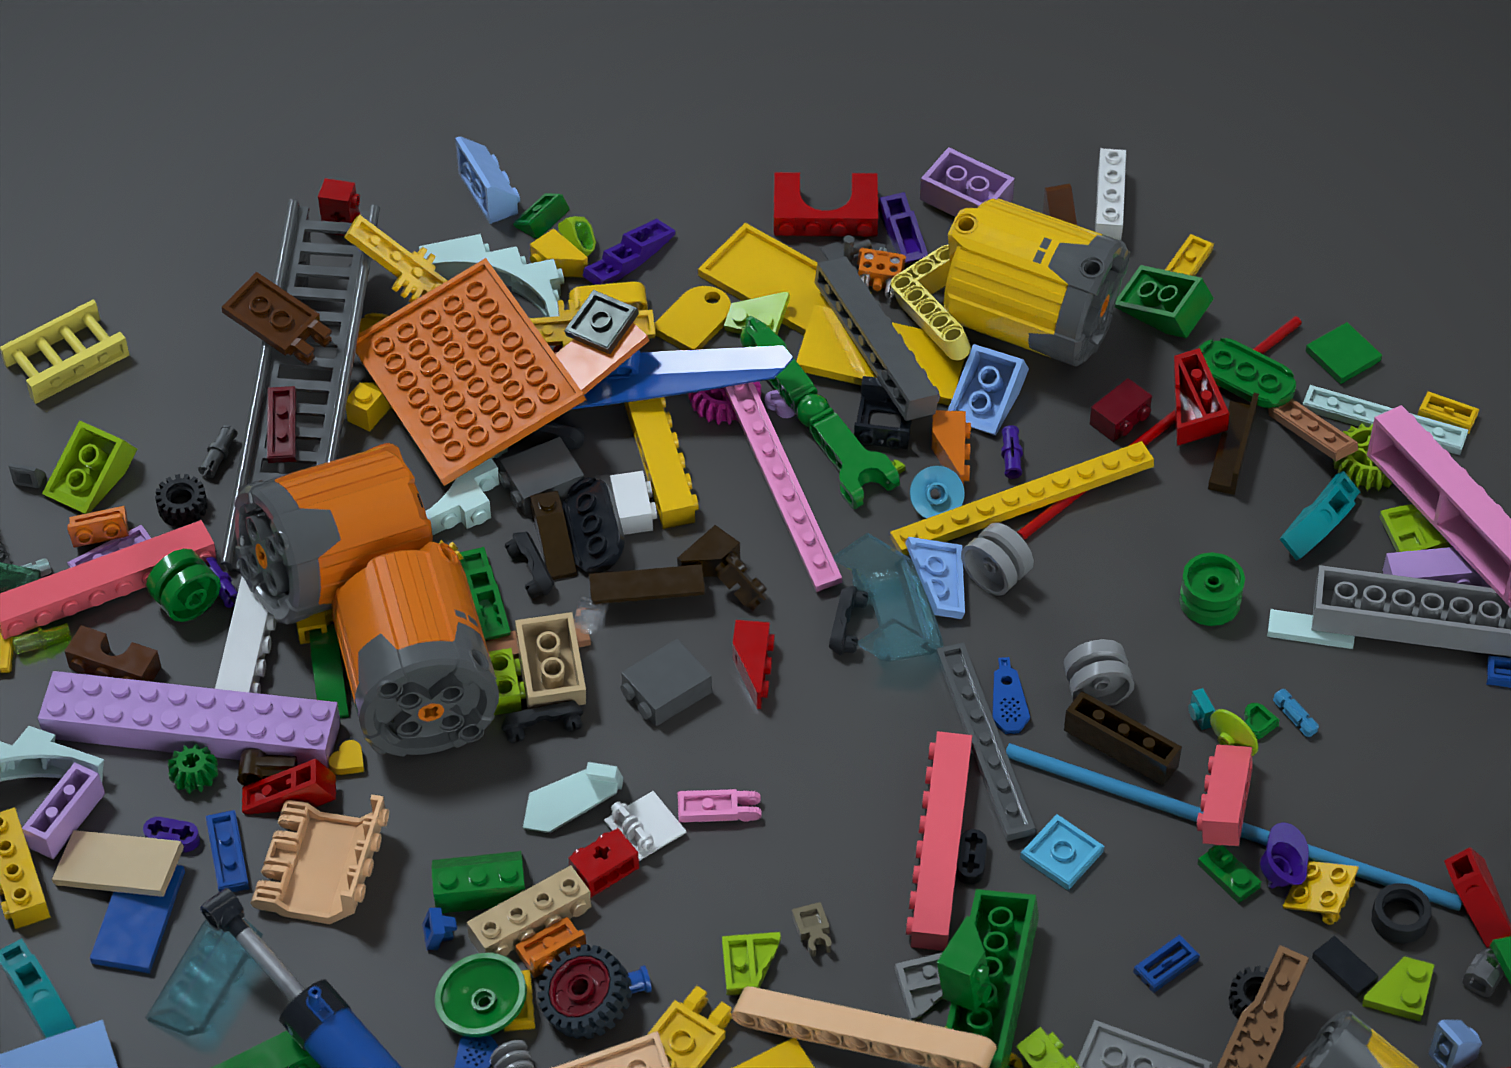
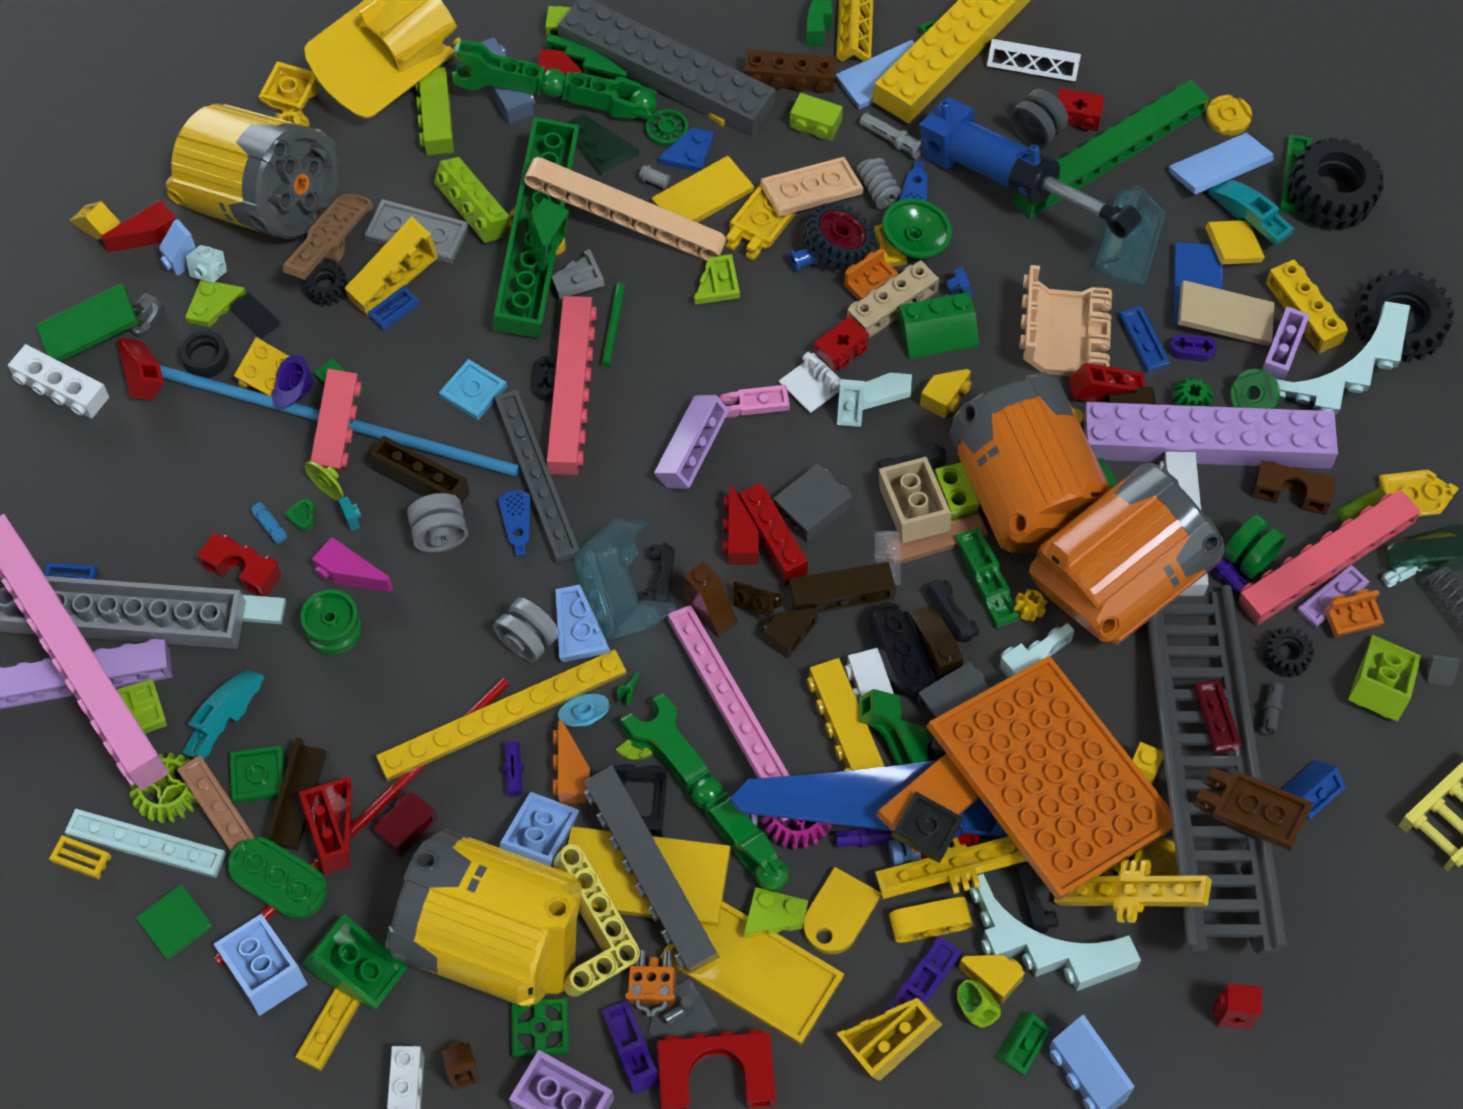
camera: 175 degrees right, 10 degrees up
dark tan plate [792,902,831,957] -> none
none -> light aqua brick [186,245,227,283]
none -> red arch [197,532,282,597]
none -> light blue slope [214,914,308,1016]
none -> green tile [229,745,285,804]
none -> dark pink slope [312,537,393,592]
none -> yellow wedge [345,216,438,317]
none -> green bar [601,283,625,367]
none -> green hand [616,672,640,706]
none -> lavender brick [654,395,729,489]
none -> reddish brown slope [683,561,737,638]
none -> red brick [739,483,808,586]
none -> yellow wedge [836,998,943,1081]
none -> green arch [859,689,929,765]
none -> yellow slope [920,369,972,419]
none -> yellow tile [1205,221,1265,264]
none -> green tile [1230,369,1280,409]
none -> blue panel [1282,760,1346,820]

